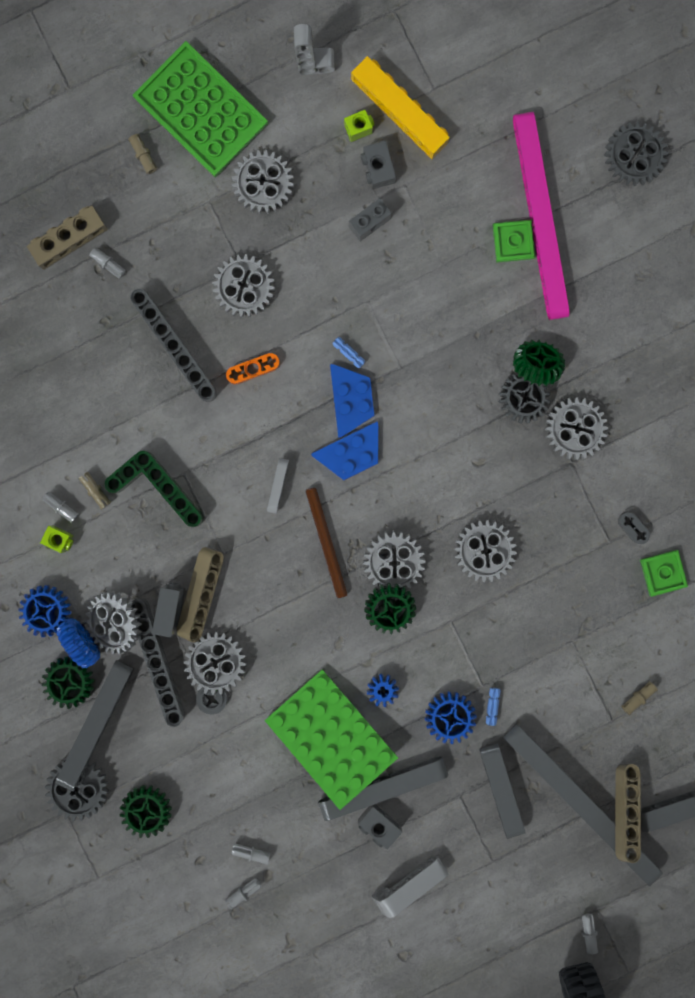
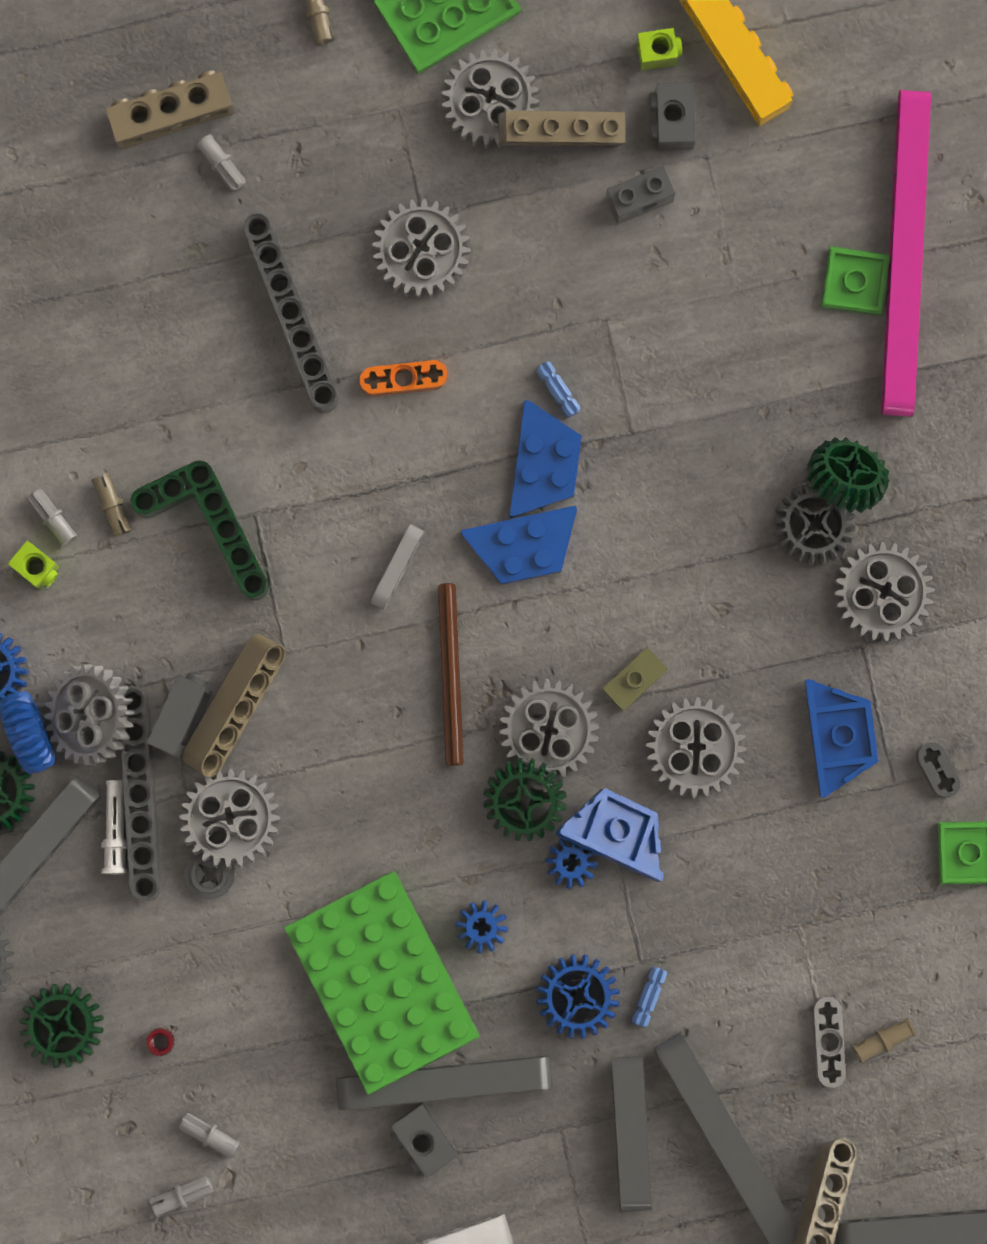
camera: 15 degrees right, 5 degrees down
none -> white pin [101,780,129,875]
none -> dark red axle [146,1028,175,1056]
none -> dark tan brick [498,110,625,147]
none -> blue gear [545,838,598,889]
none -> wing [555,788,664,882]
none -> olive plate [602,647,668,711]
none -> blue wing [804,679,879,798]
none -> light grey beam [812,996,846,1088]

